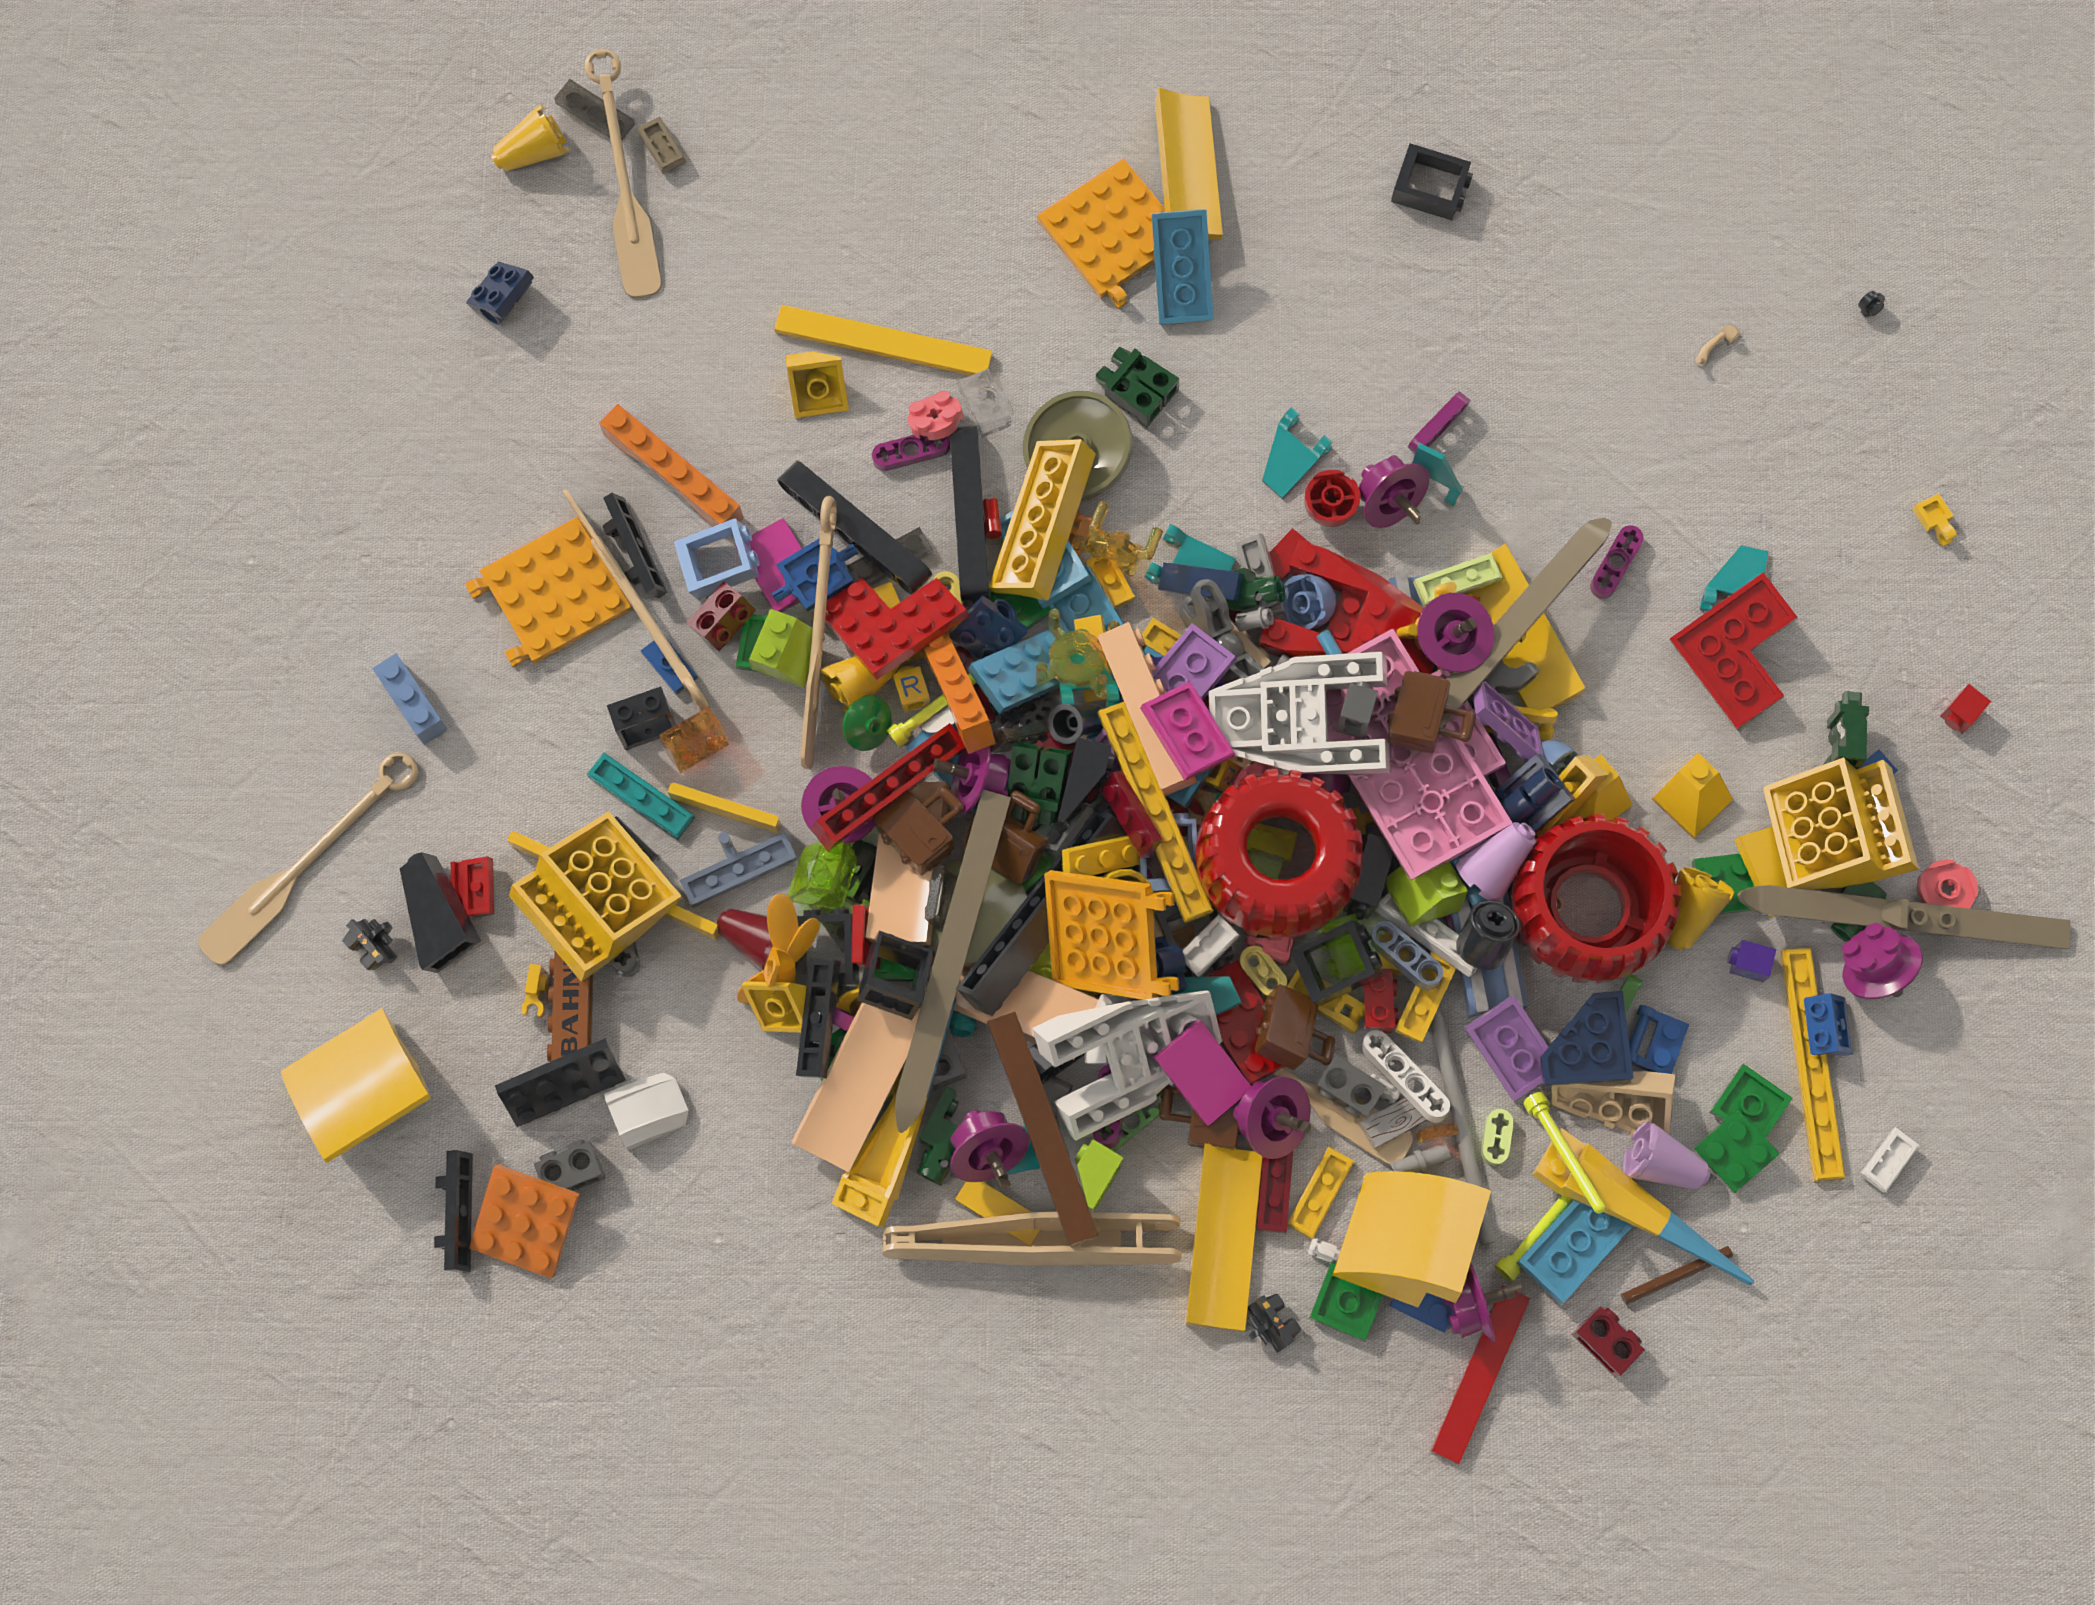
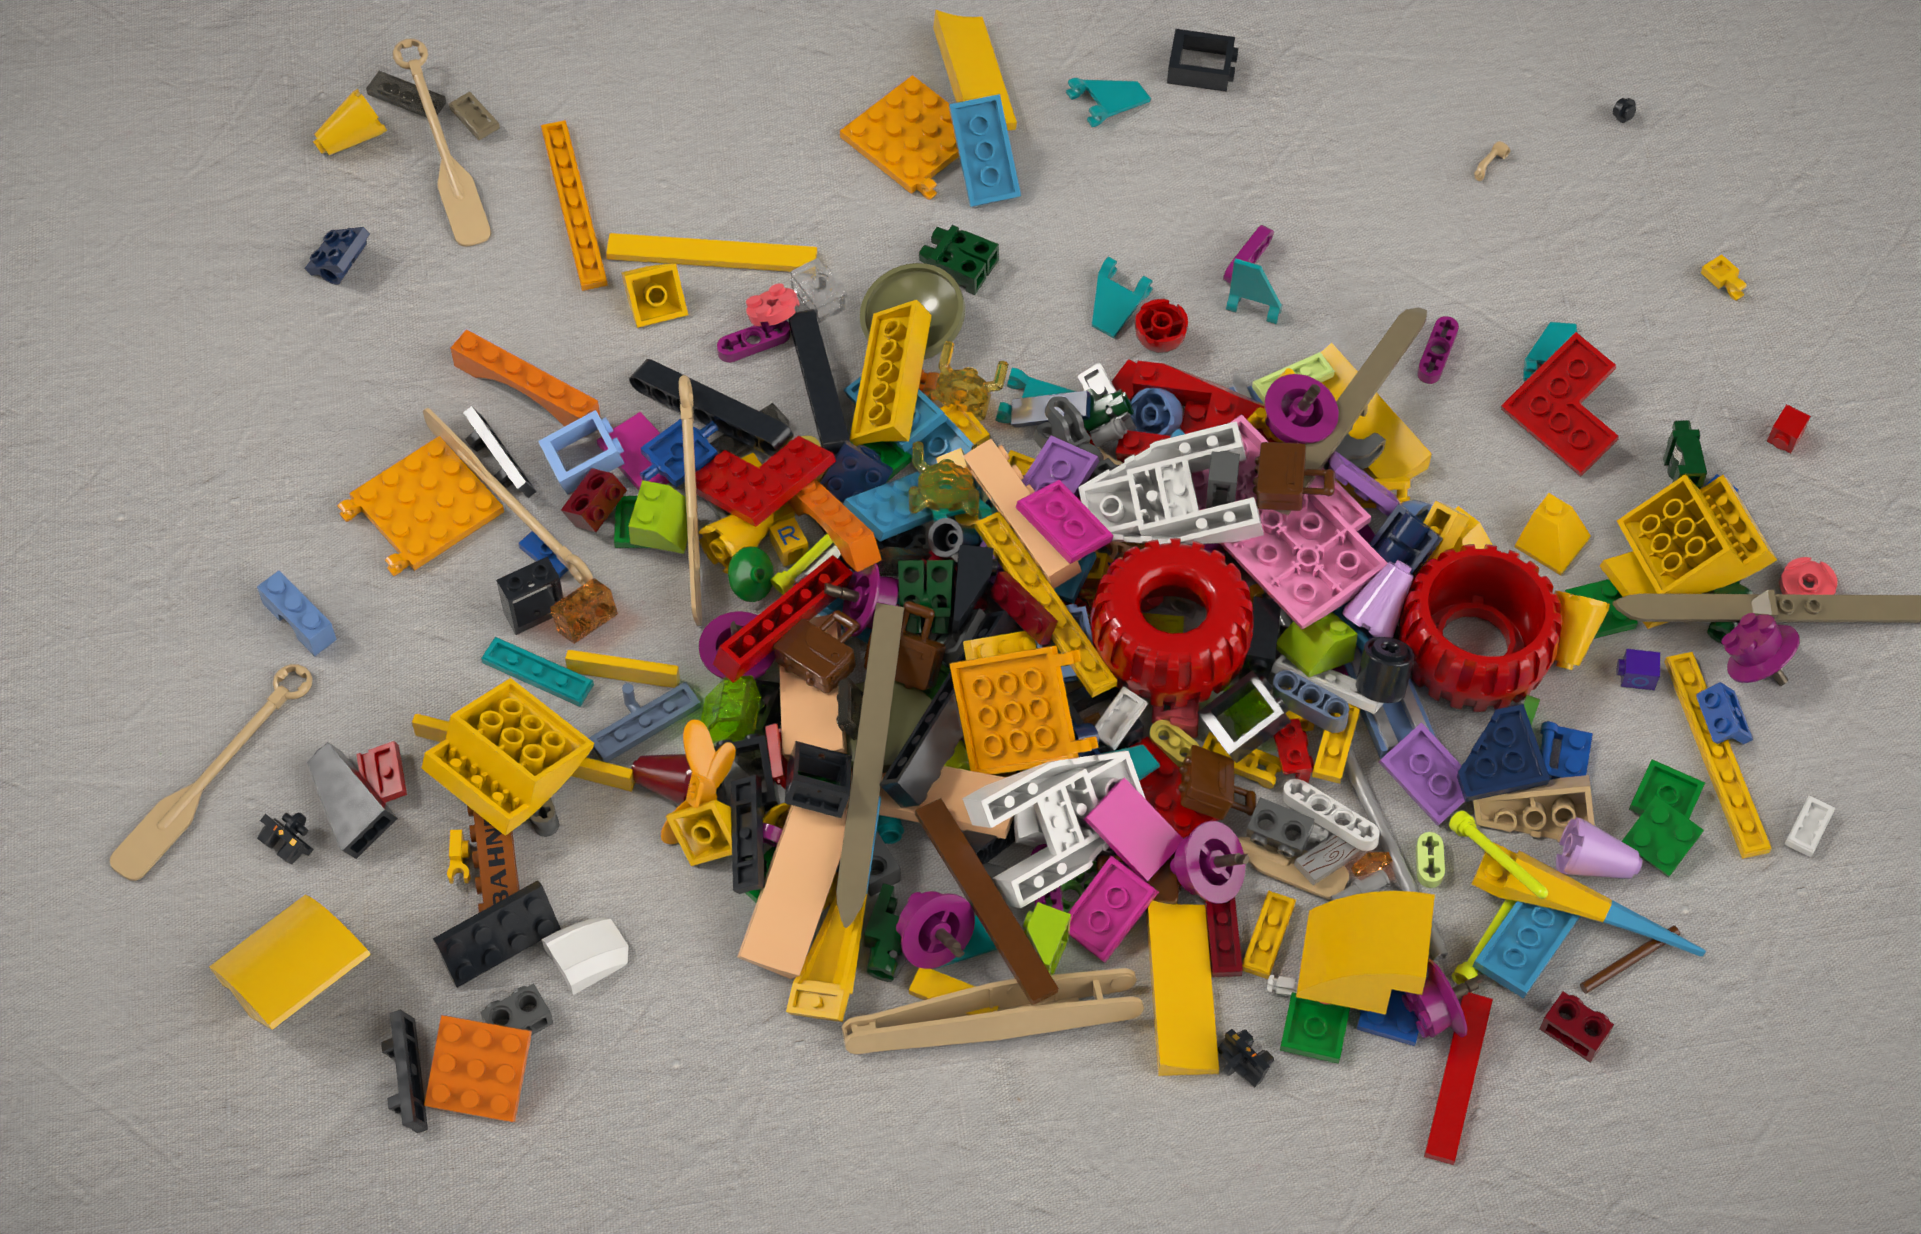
camera: 10 degrees left, 15 degrees down
red piece [983,497,1002,539] -> none
magenta piece [1359,455,1430,528] -> none
none -> light orange tile [541,120,608,291]
none -> teal flag [1066,78,1151,127]
none -> dark pink tile [1068,856,1159,963]

